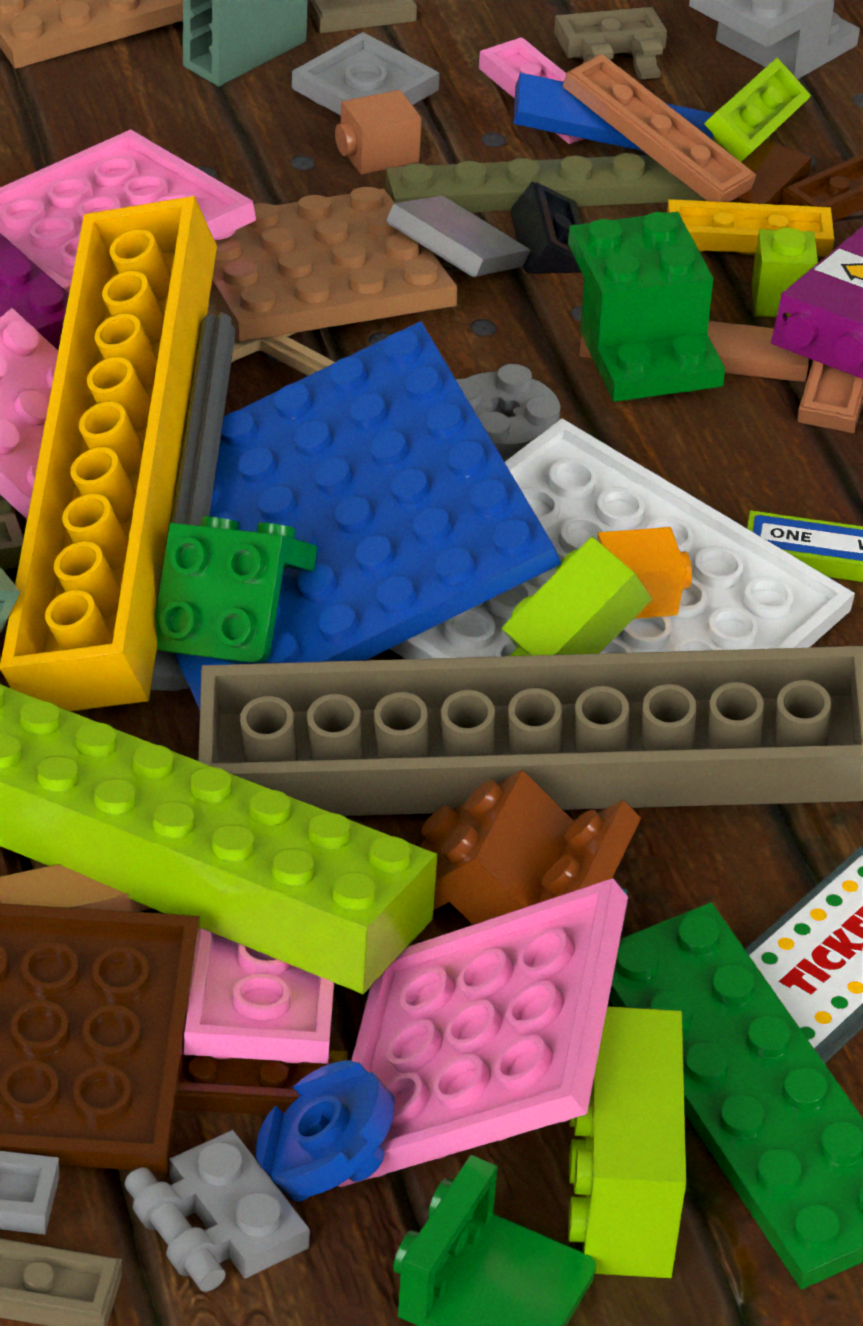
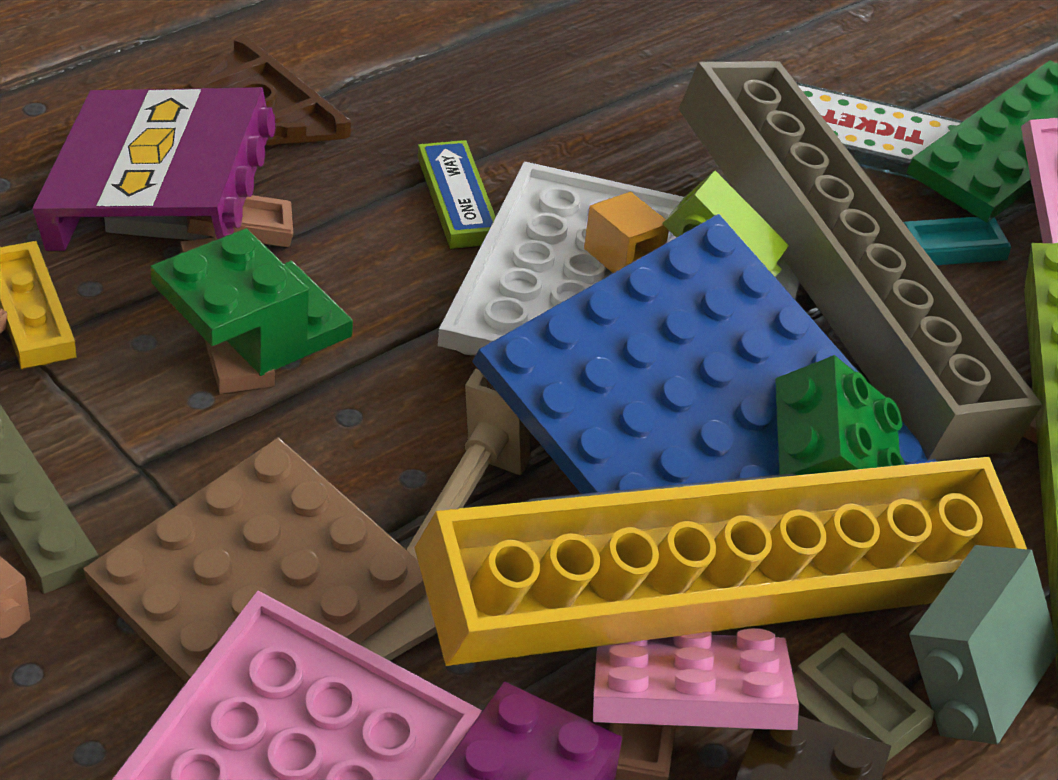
camera: 115 degrees left, 0 degrees up
light grey tile [386,195,531,277] -> none
dark orange bracket [420,770,641,925] -> none
light grey plate [456,364,561,462] -> none
black slope [511,181,581,274] -> none
lime brick [751,228,818,317] -> none

